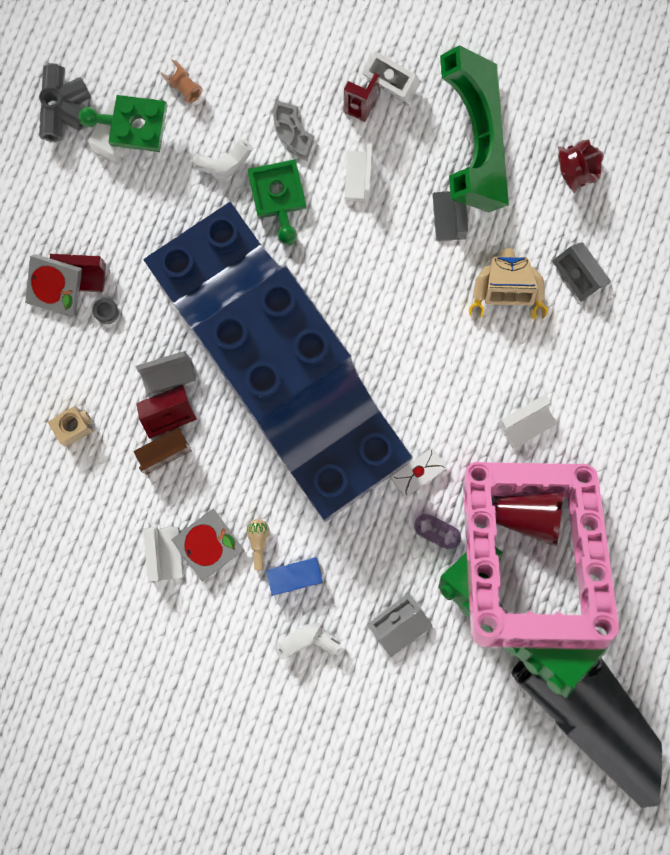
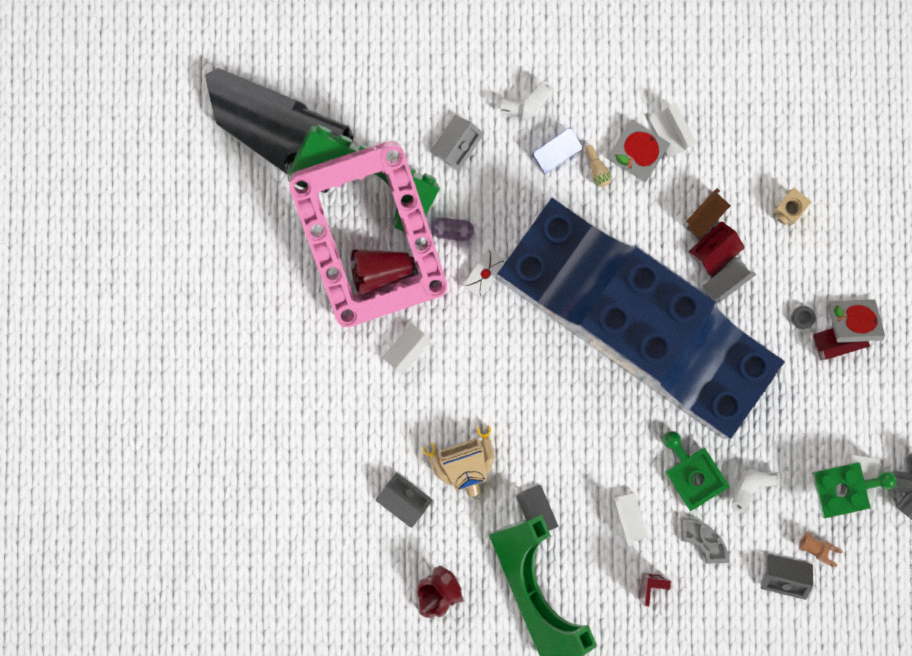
camera: 160 degrees right, 5 degrees up
white brick [362,51,421,104] -> none
none -> dark grey panel [761,554,814,600]

